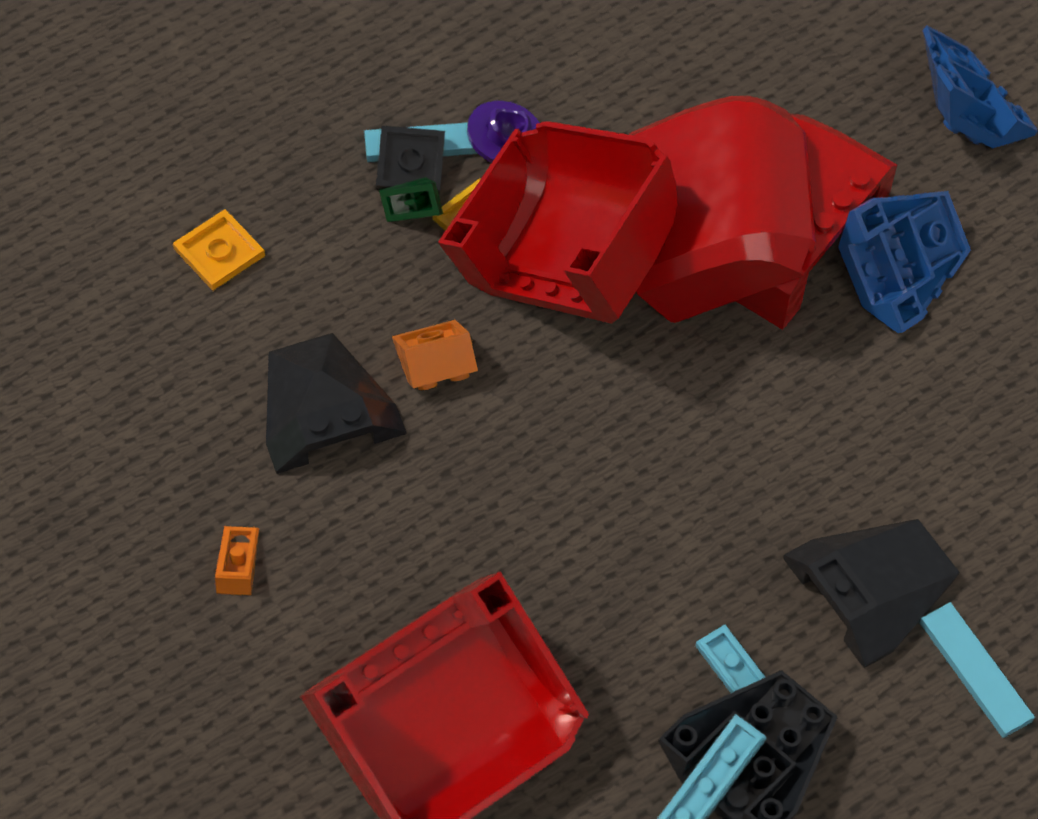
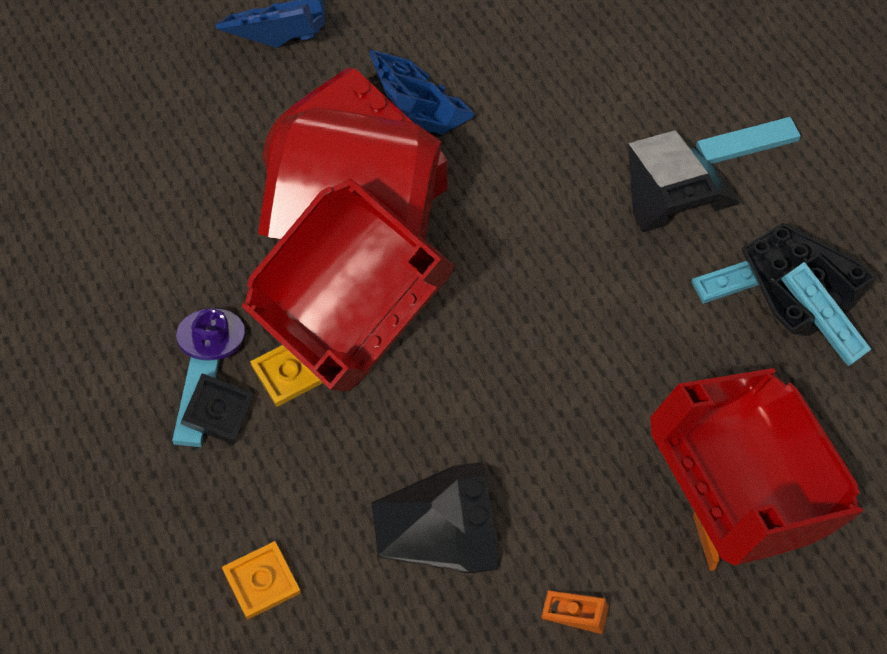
camera: 75 degrees left, 0 degrees up
dark green slope [379,177,443,222] -> none
orange slope [392,320,478,390] -> none

